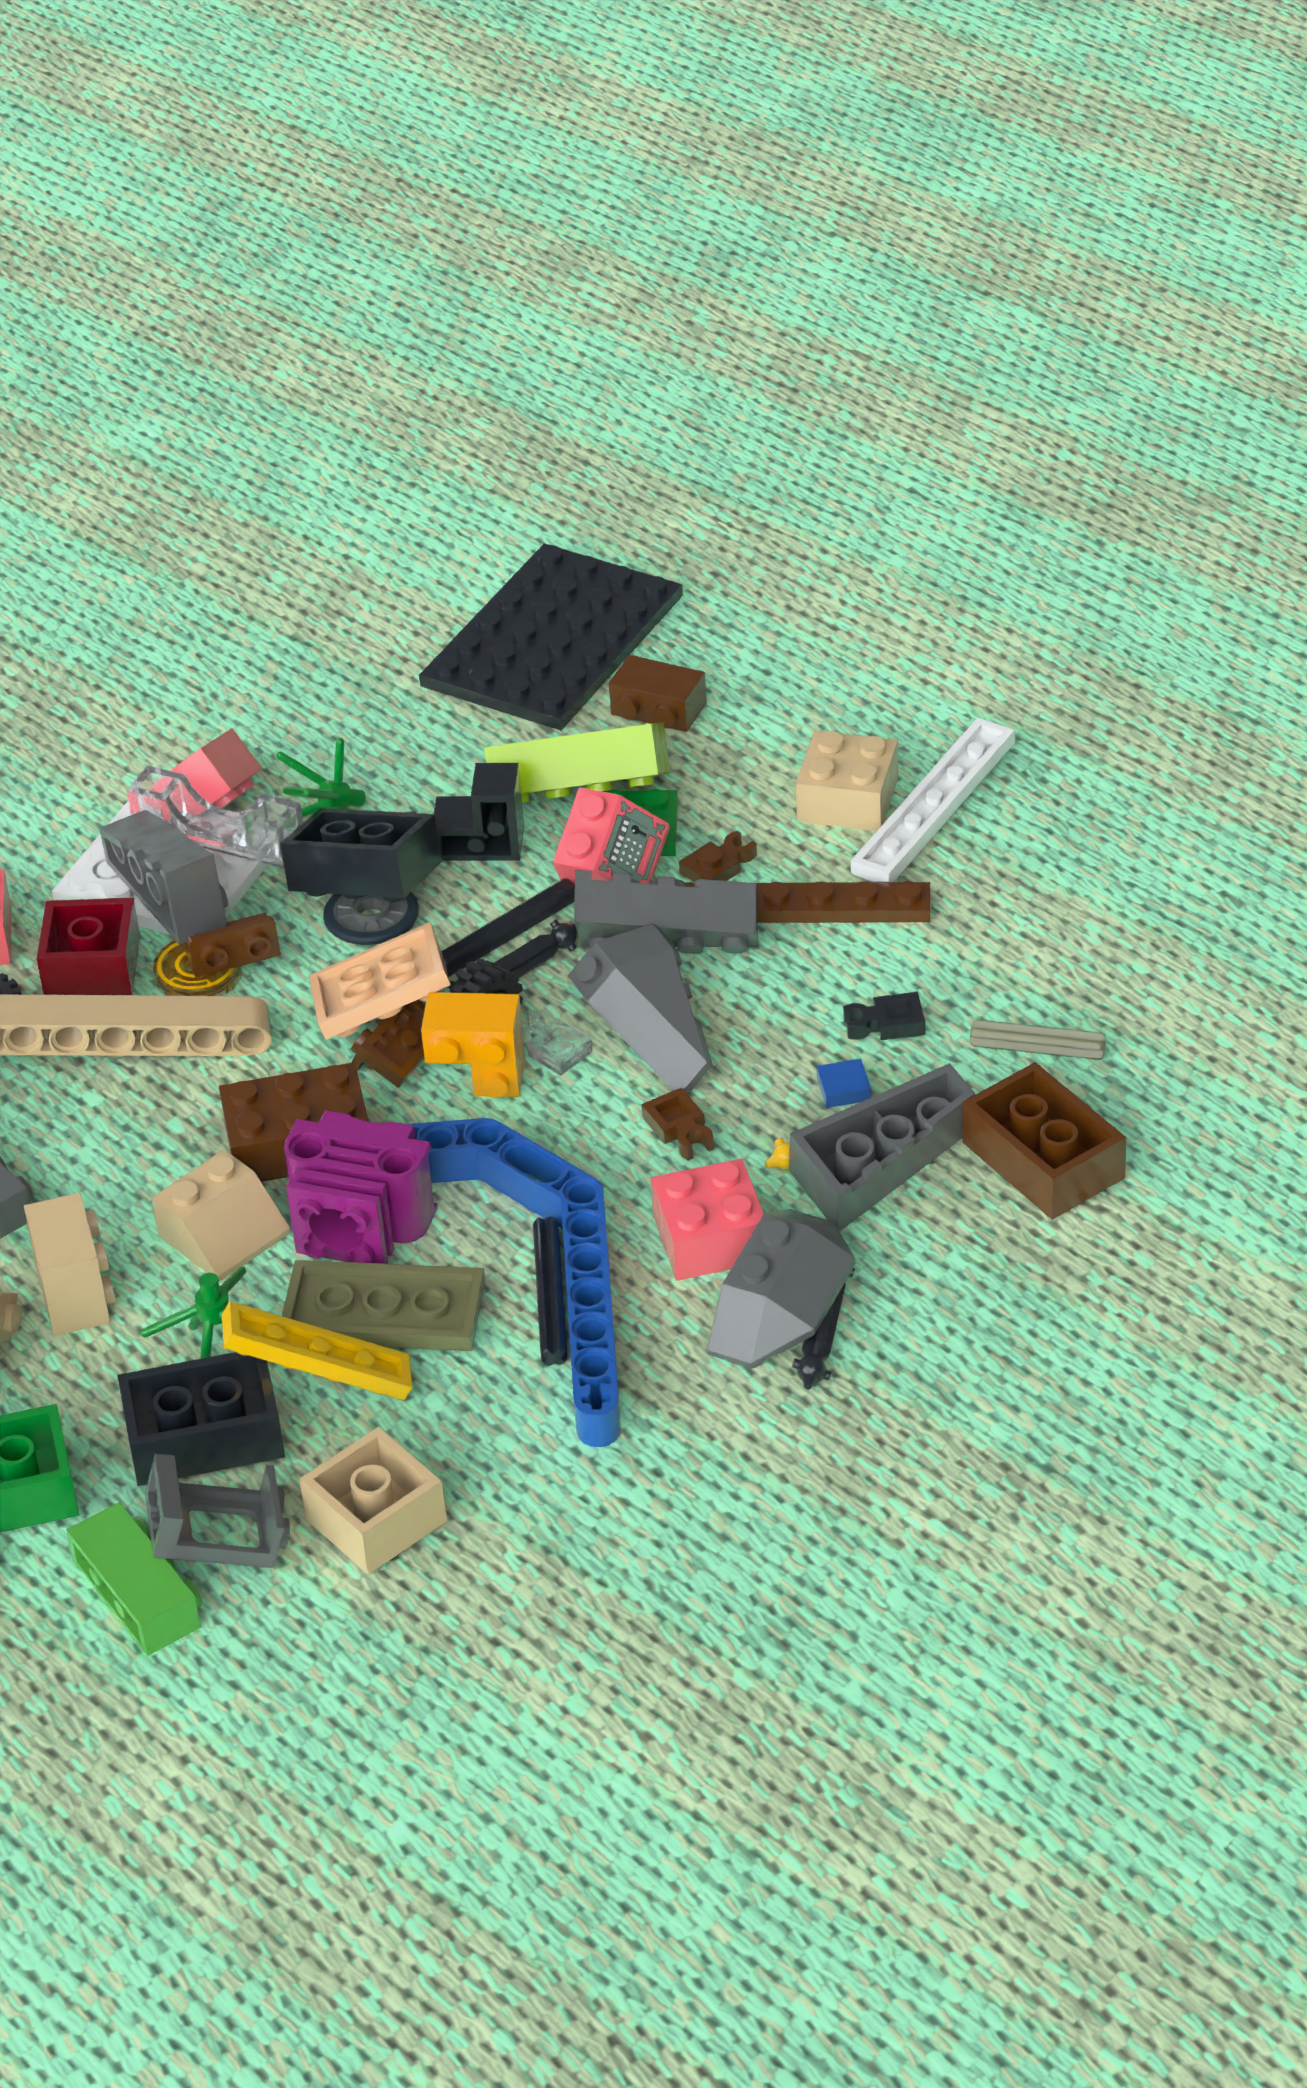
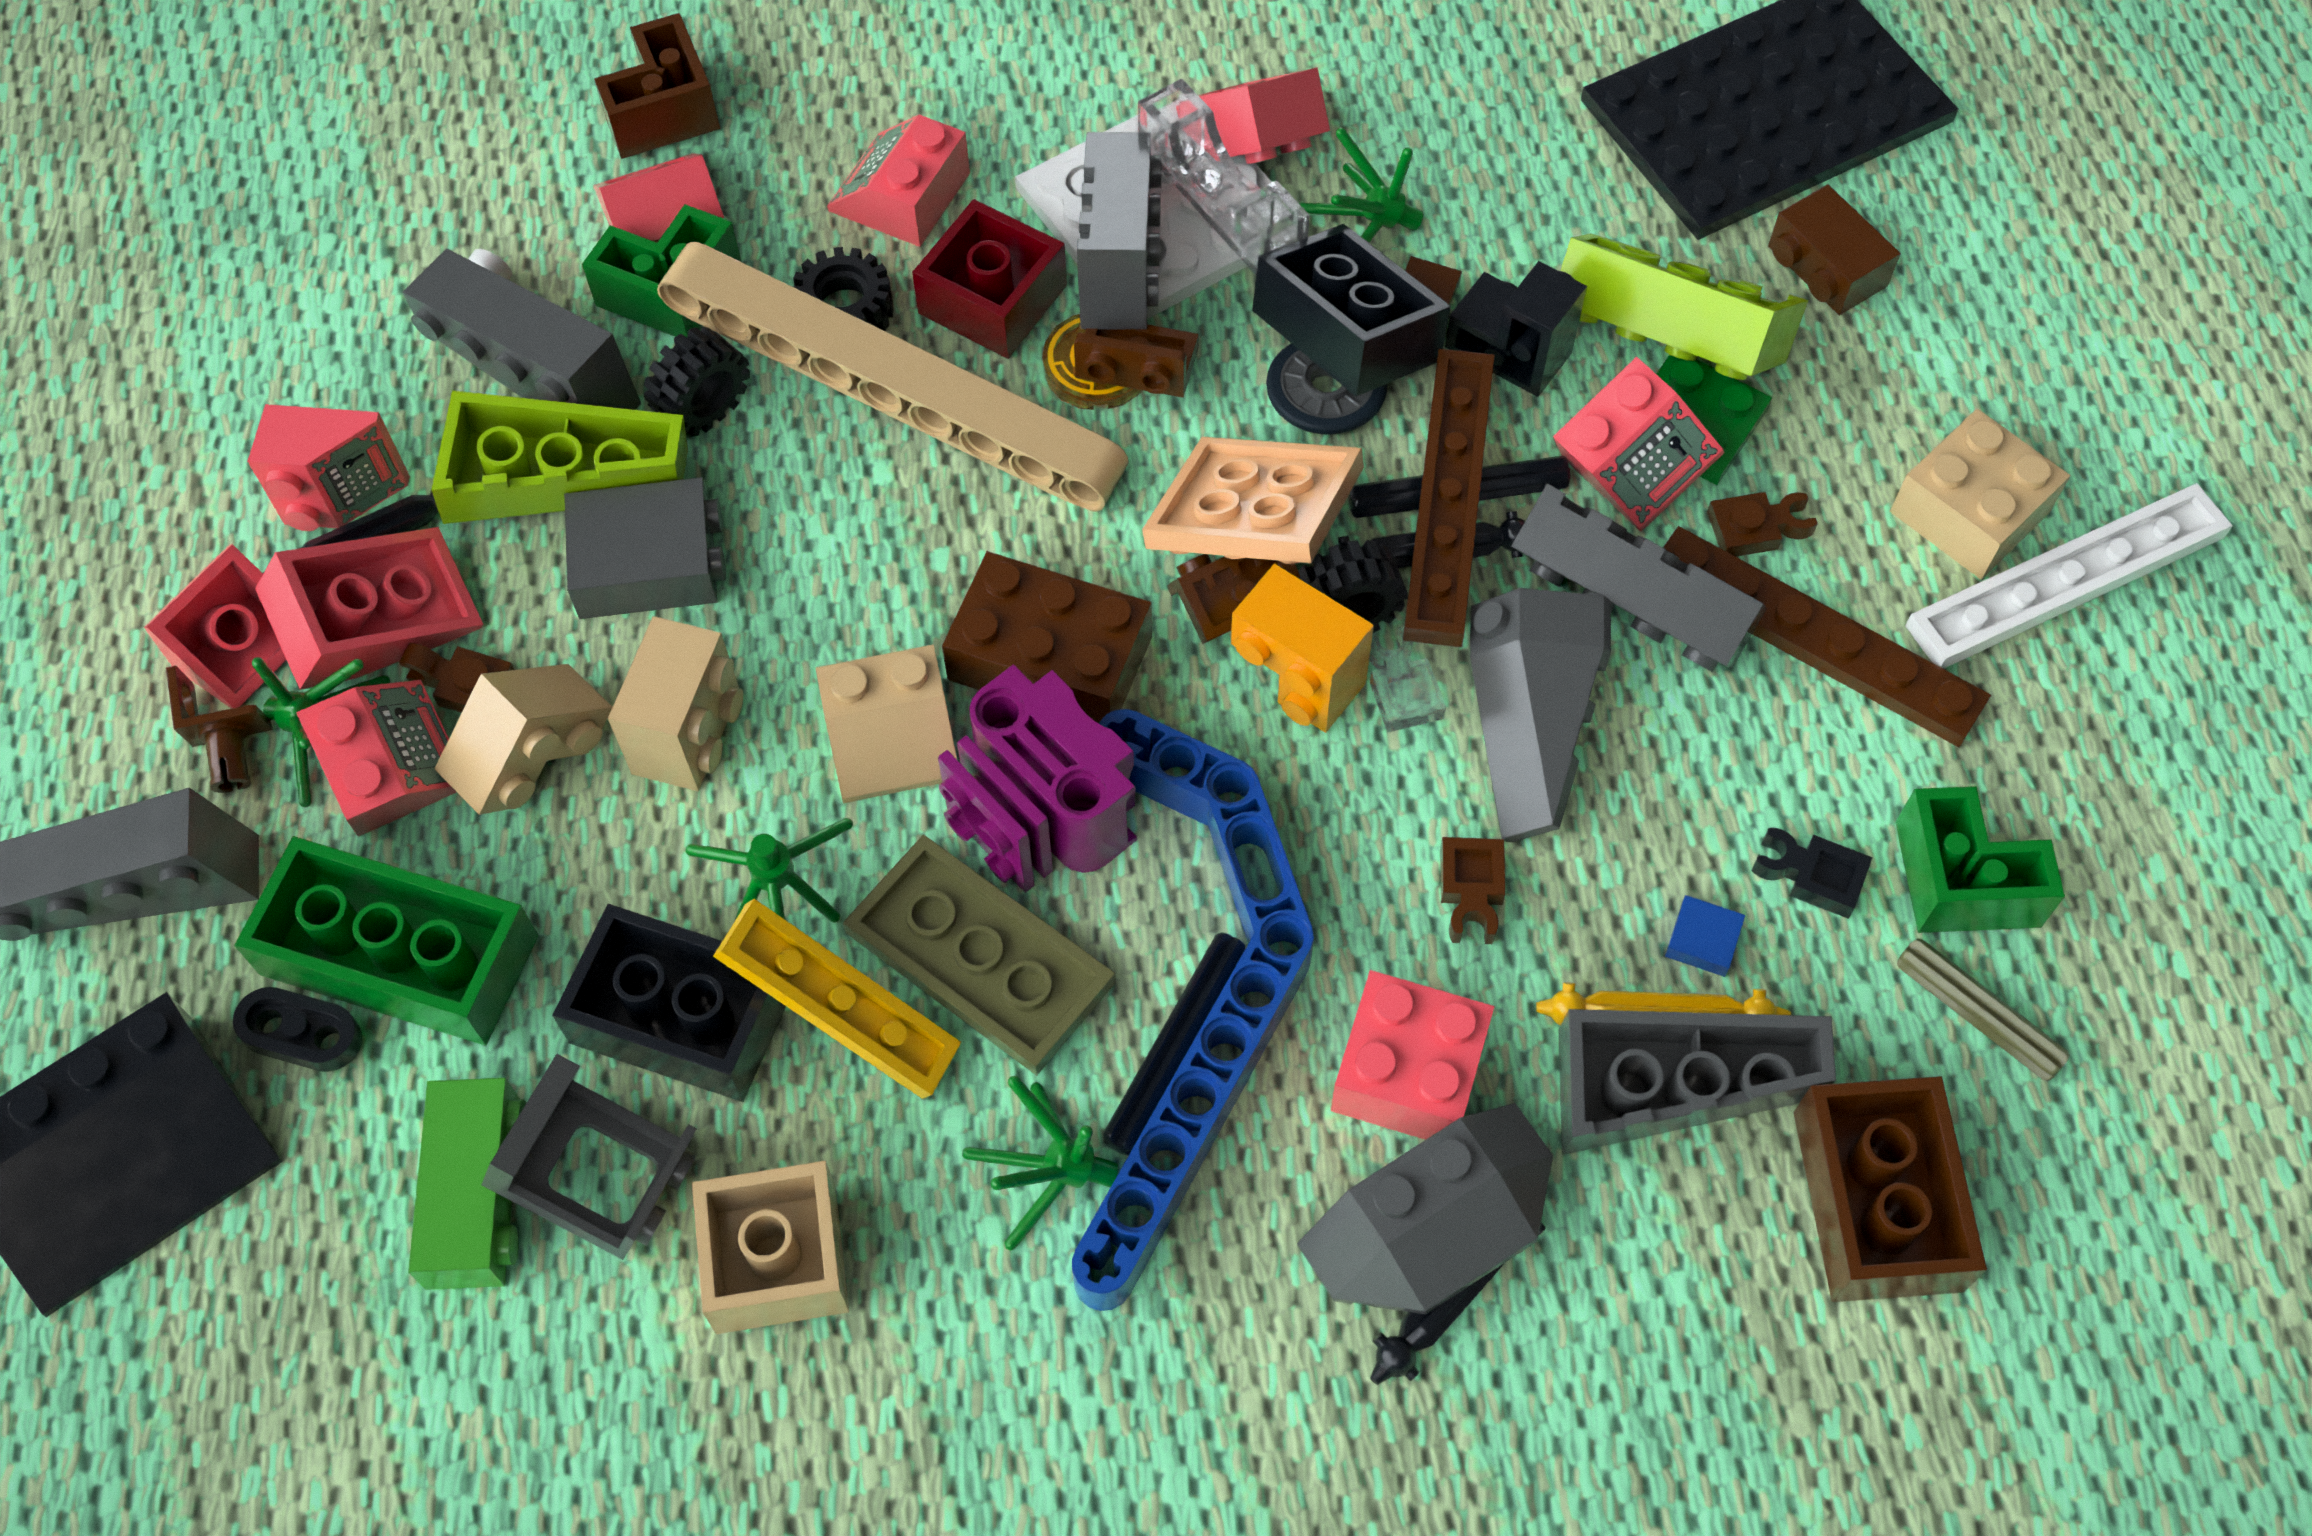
camera: 30 degrees right, 20 degrees up
none -> green plant [962,1076,1118,1251]
none -> reddish brown plate [1403,349,1494,648]
none -> green brick [1895,786,2065,933]

